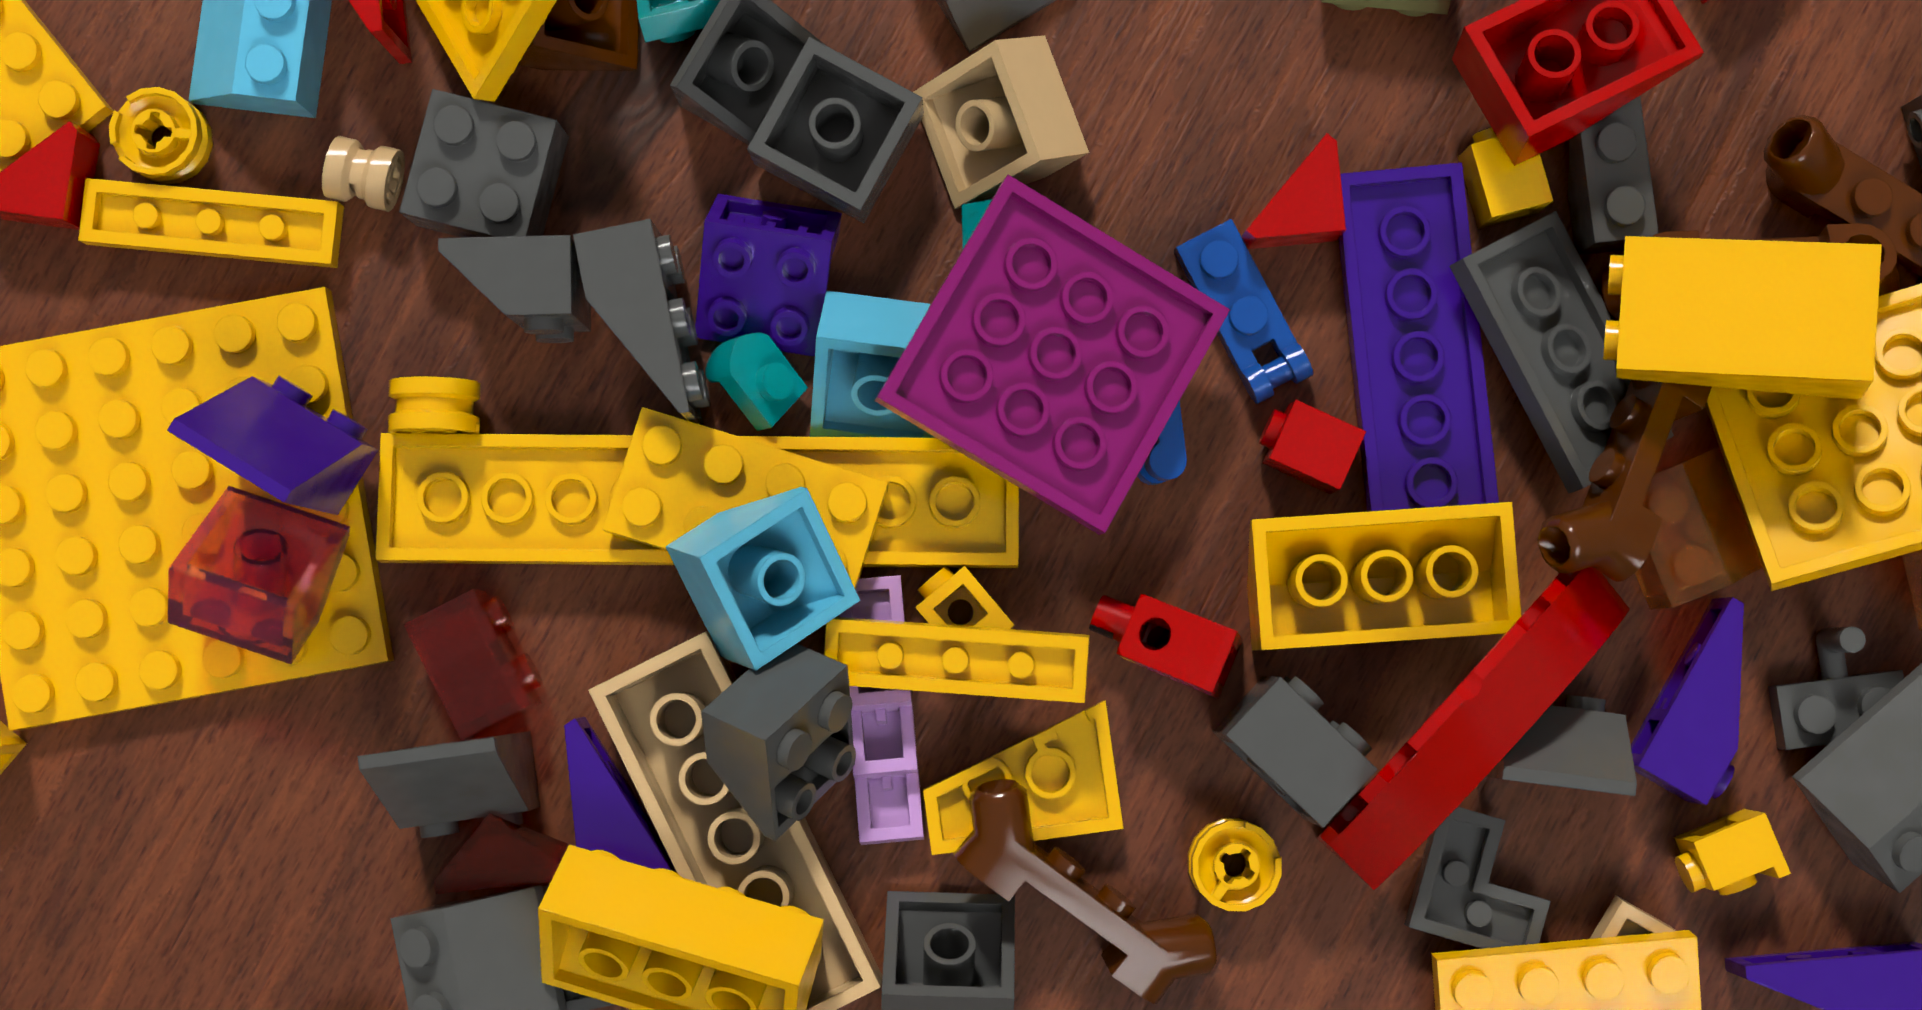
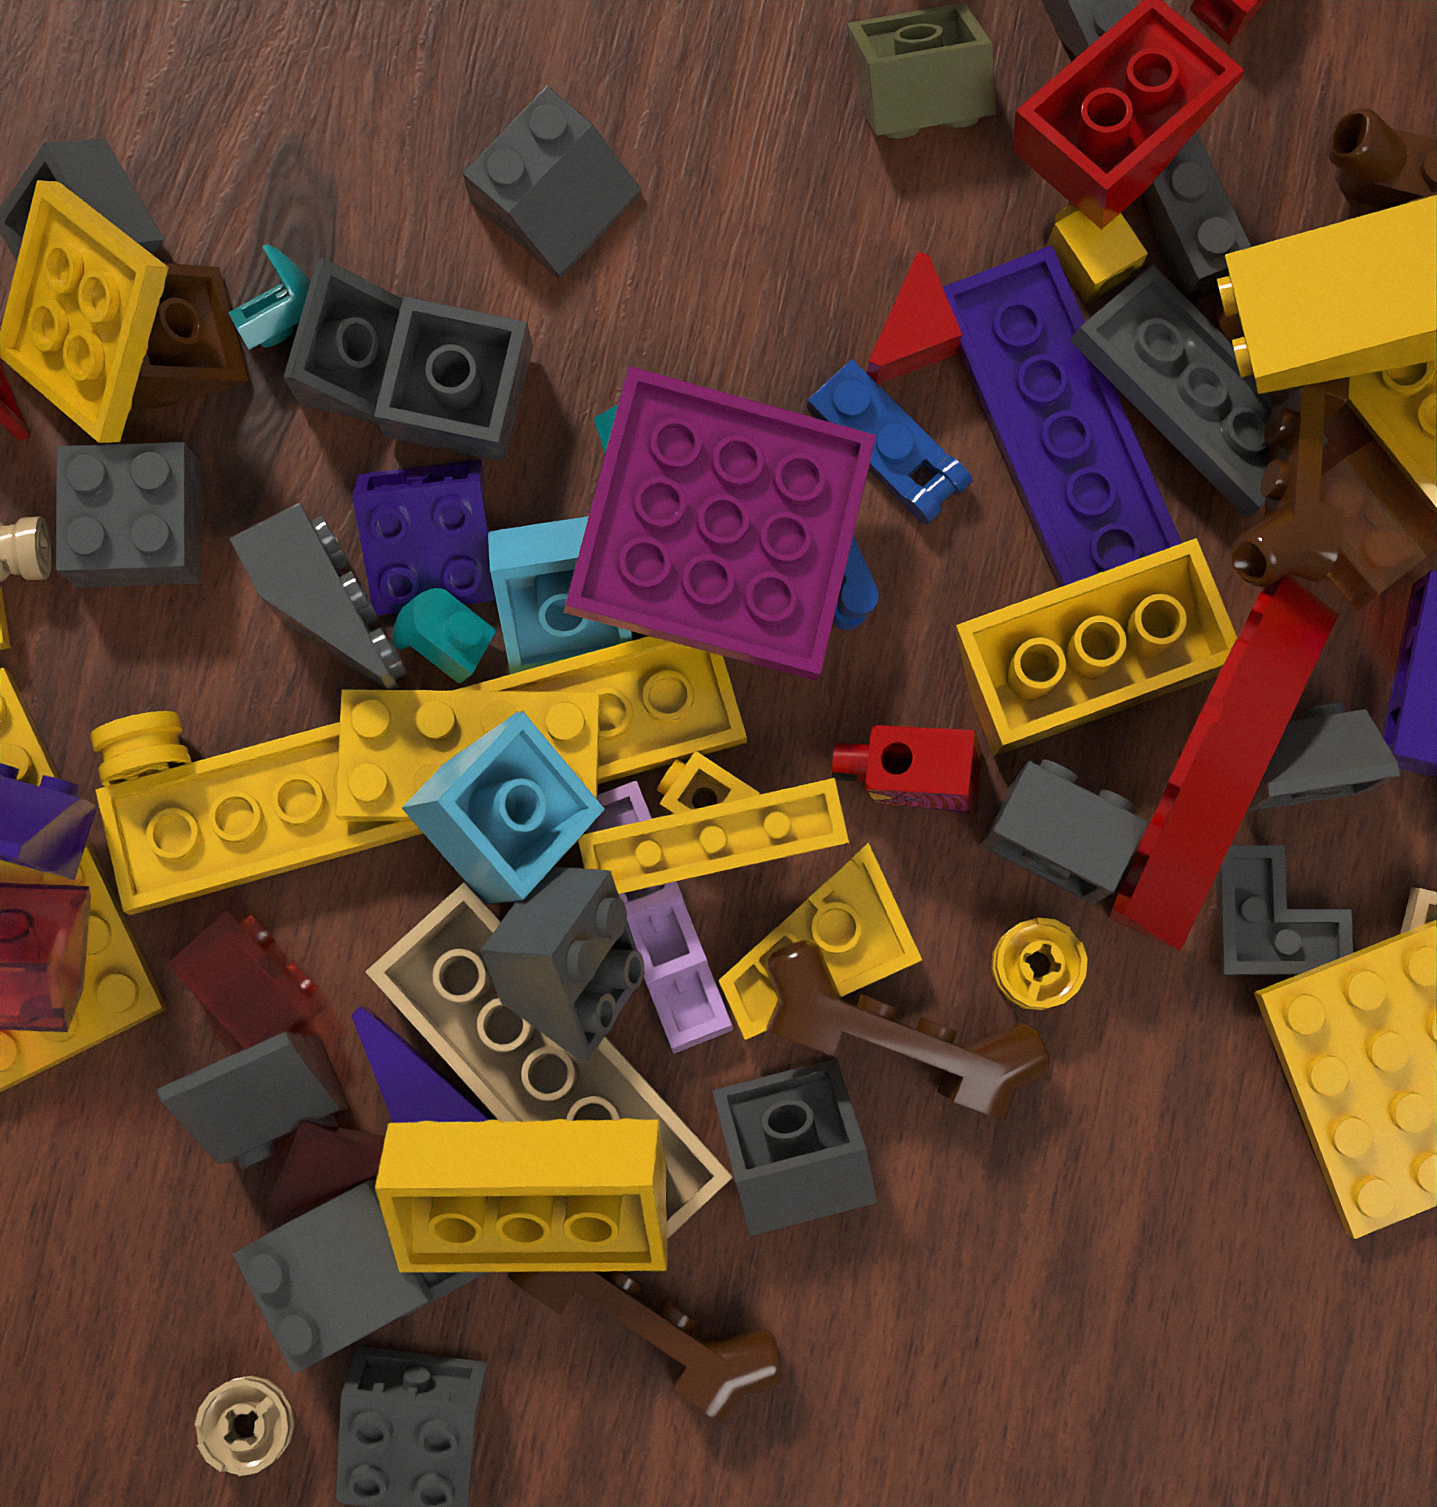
camera: 15 degrees left, 5 degrees down
dark grey slope [438,235,591,343] -> none
tan slope [913,35,1089,209] -> none
red brick [1259,400,1366,494] -> none

